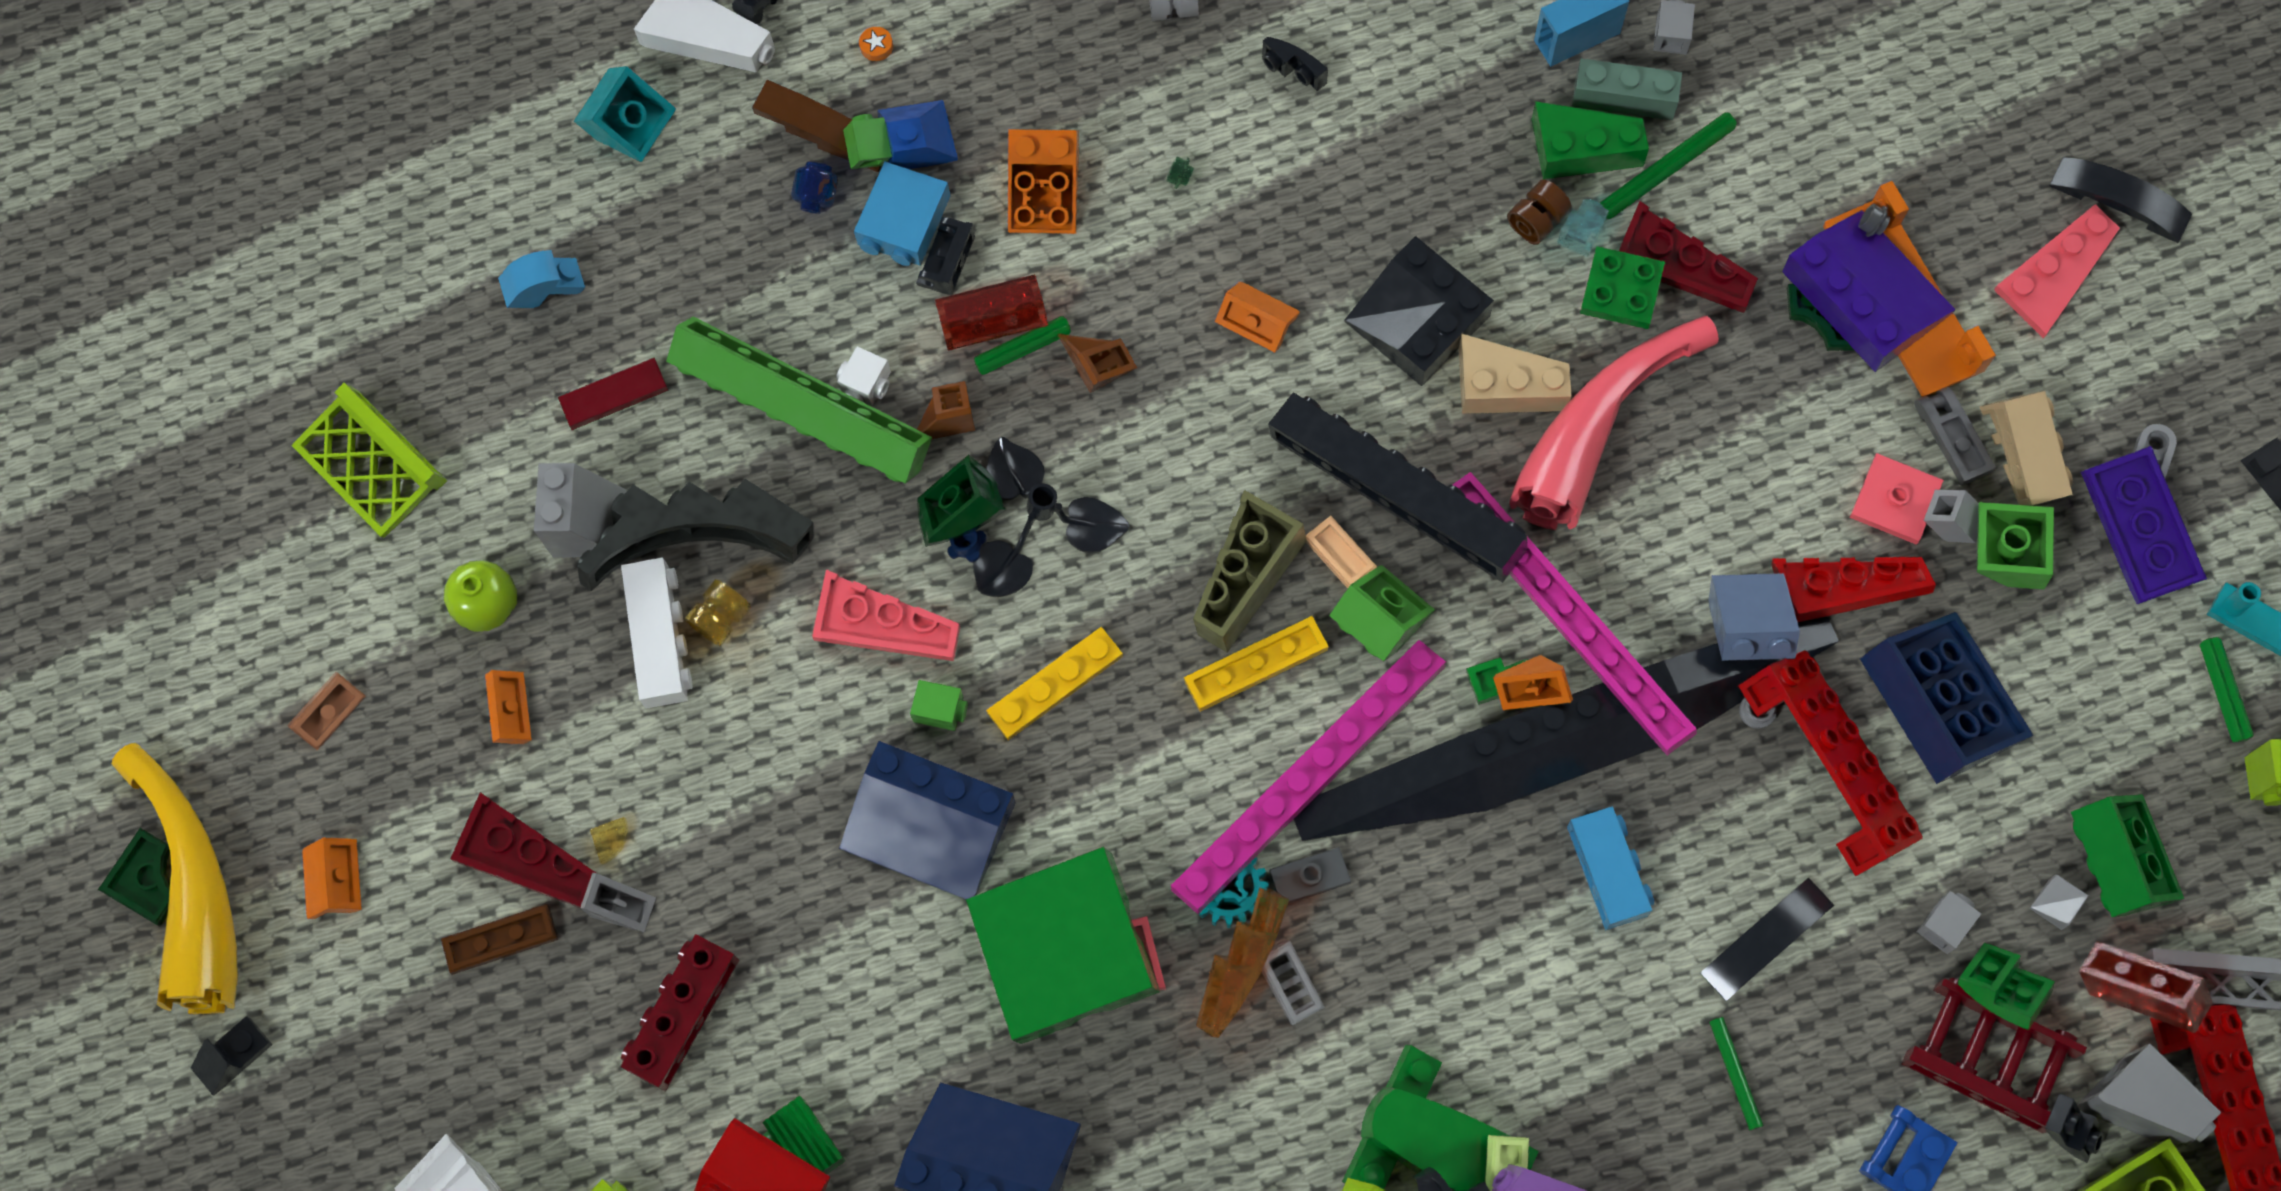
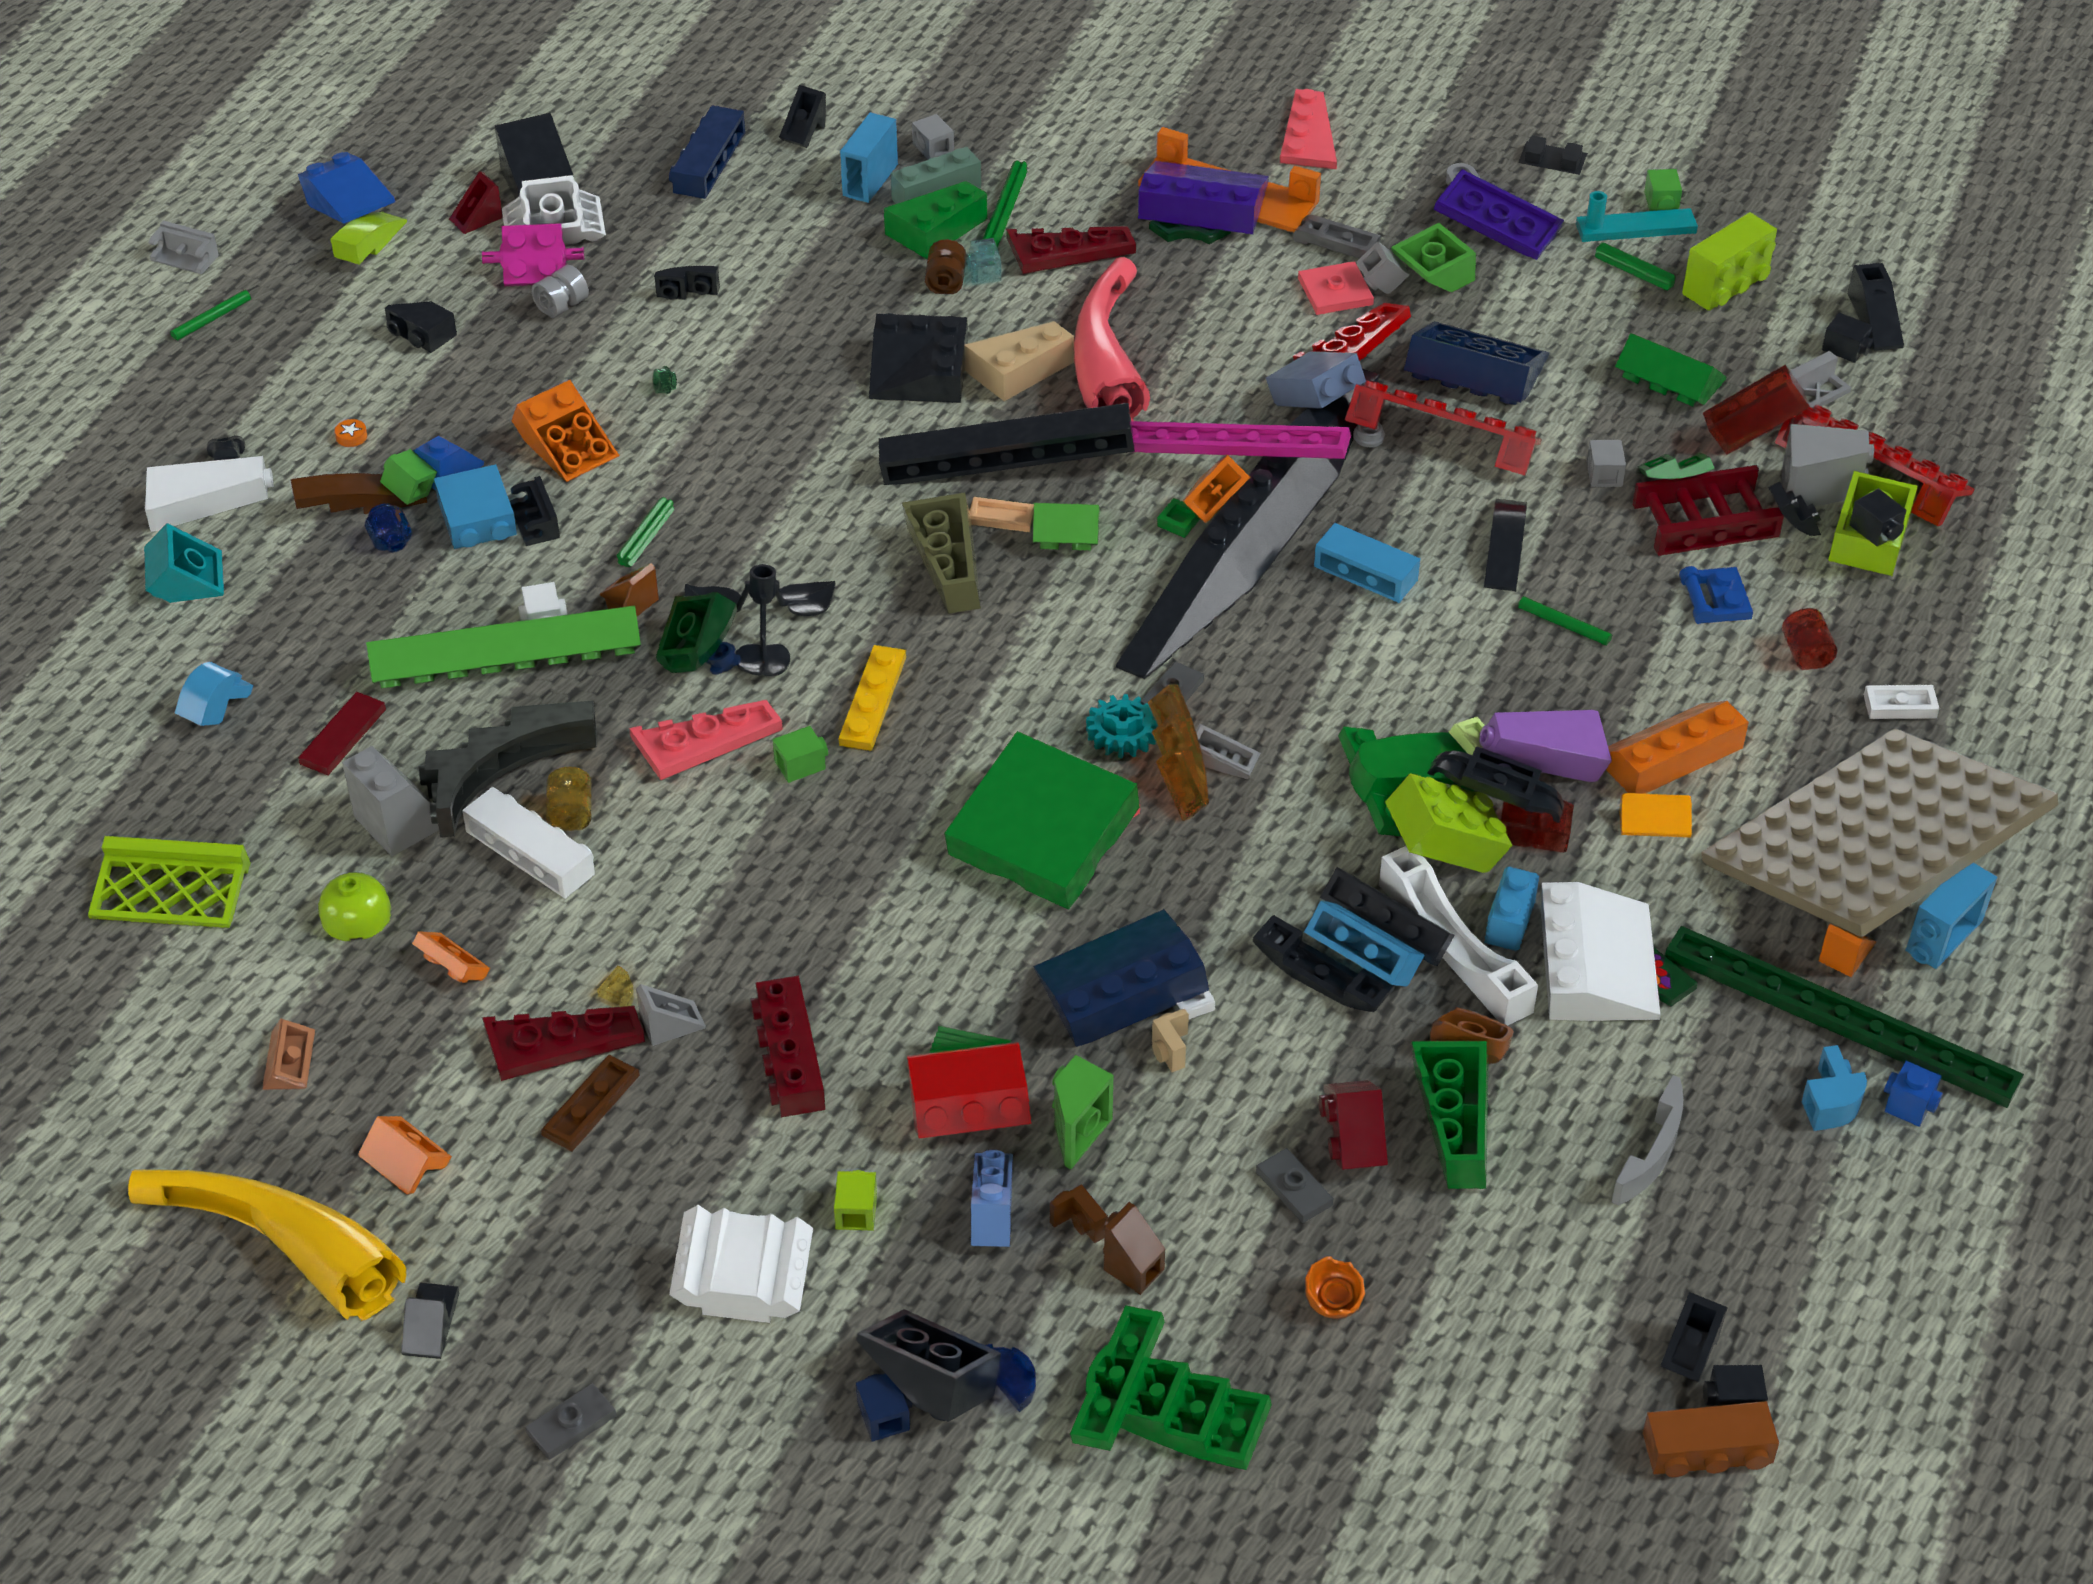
camera: 45 degrees left, 25 degrees down
dark green tile [98,828,170,926] -> none
dark blue slope [839,741,1016,900] -> none
clear red brick [935,274,1048,351] -> none
dark orange slope [1057,334,1137,393] -> none
dark pink plate [1171,640,1446,914] -> none
yellow plate [1184,616,1329,712] -> none
orange panel [1215,282,1300,353] -> none
green plate [1580,246,1665,329] -> none
dark grey plate [1858,204,1890,237] -> none
tan wedge [1979,391,2073,506] -> none
light grey slope [2030,874,2089,930] -> none
black slope [2049,157,2192,243] -> none

